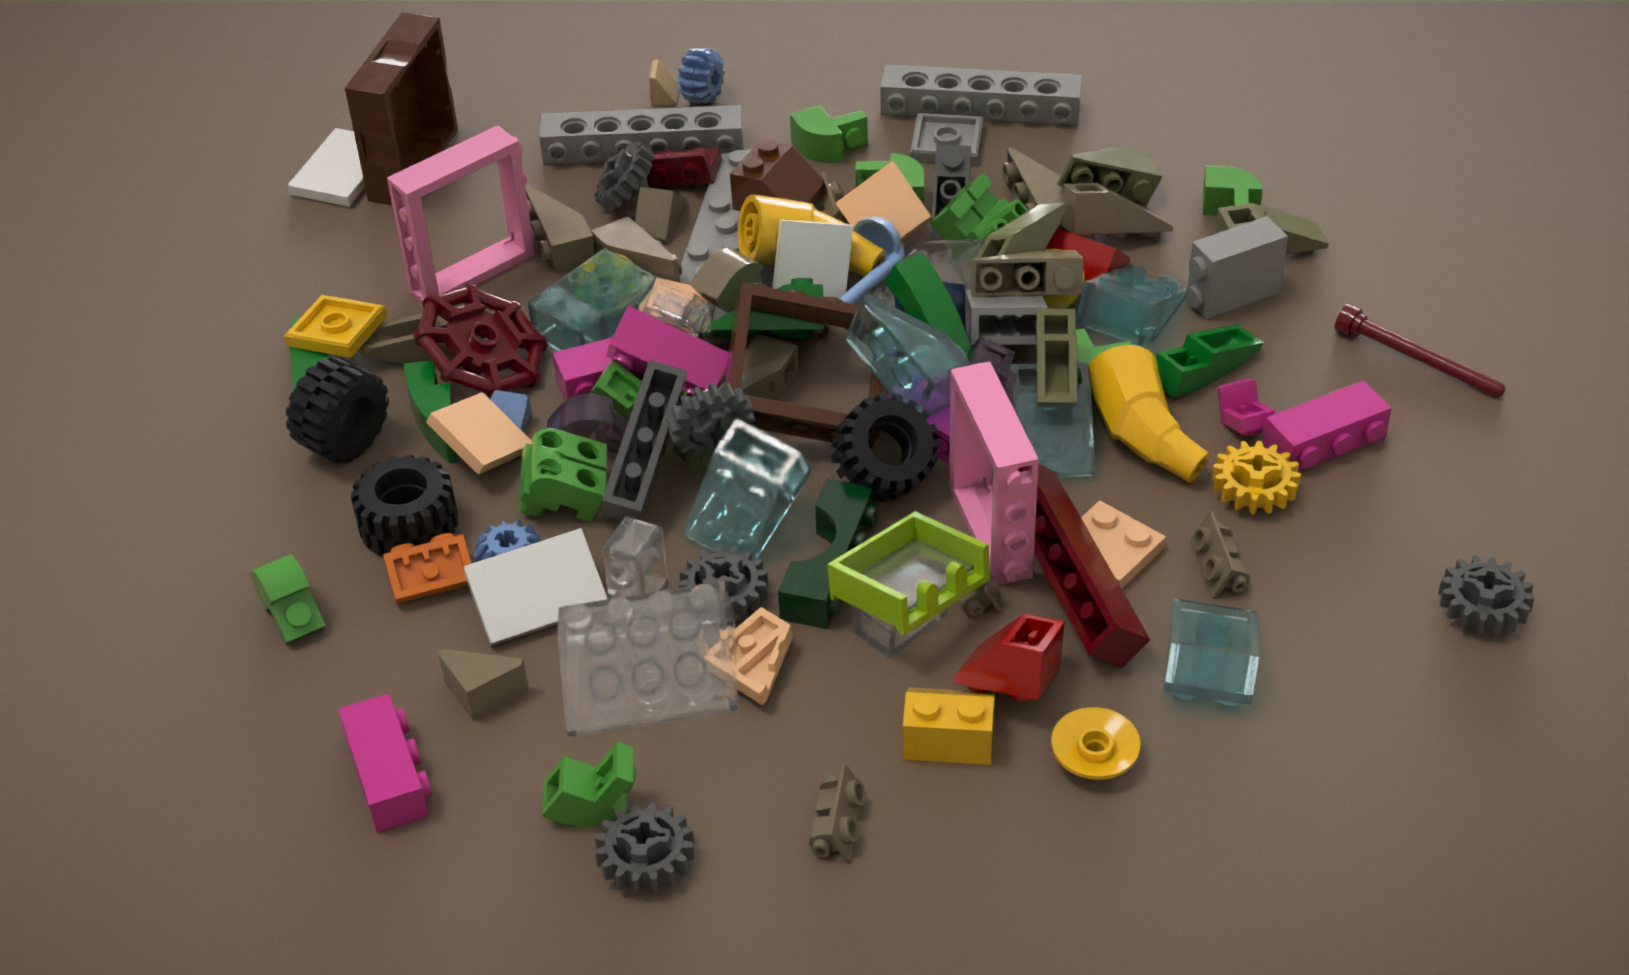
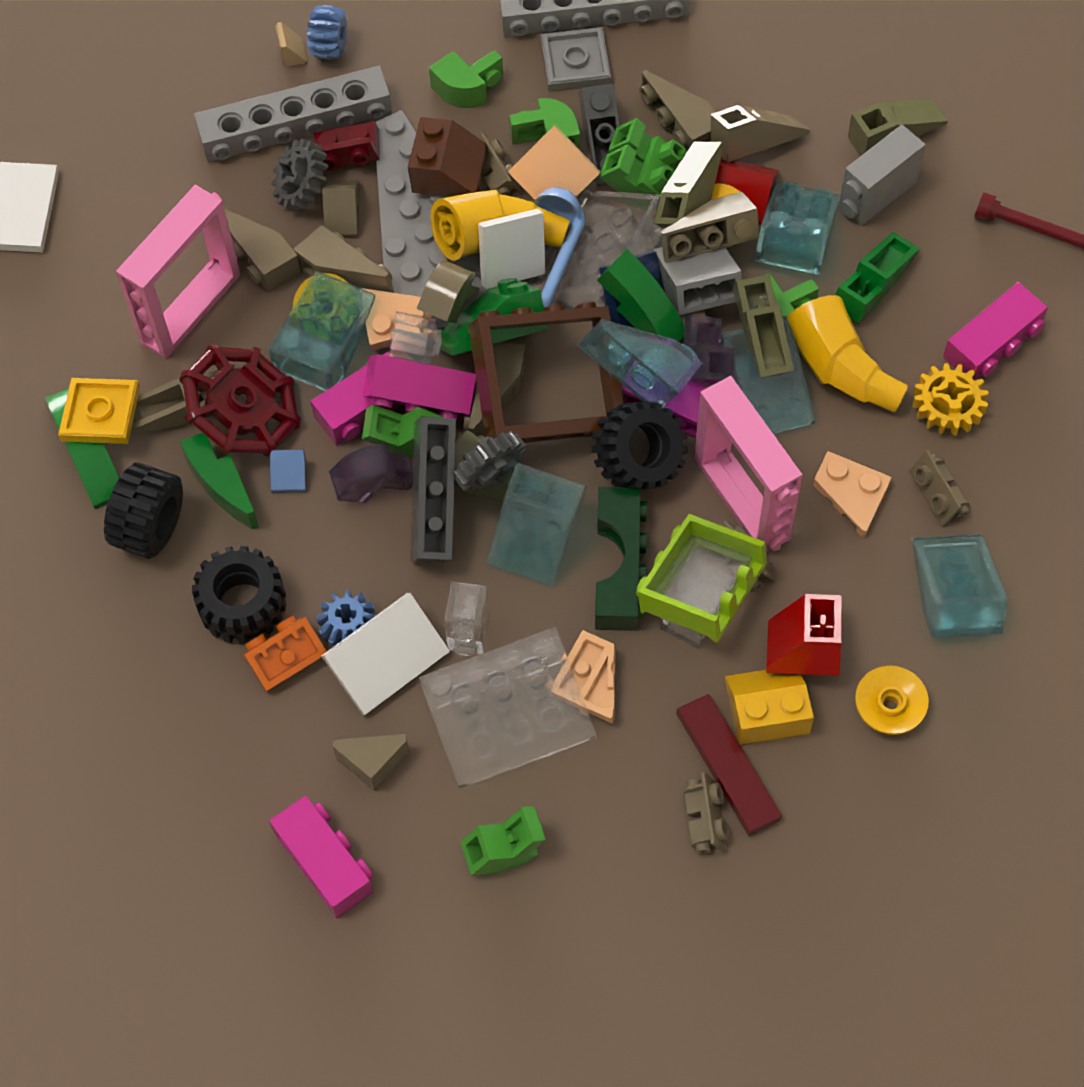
camera: 15 degrees left, 20 degrees up
bright green brick [249,554,326,644] -> none
reddish brown tile [345,12,458,205] -> none
light nougat tile [426,392,532,475] -> none
bright green hips [519,428,607,522] -> none
dark grey gear [595,801,695,894] -> none
dark grey gear [678,546,768,624] -> none
dark red brick [1018,464,1151,668] -> none
olive slope [1057,146,1163,204] -> none
bright green brick [1203,166,1263,216] -> none
dark pink bracket [1217,378,1275,436] -> none
none -> dark red tile [676,694,782,836]

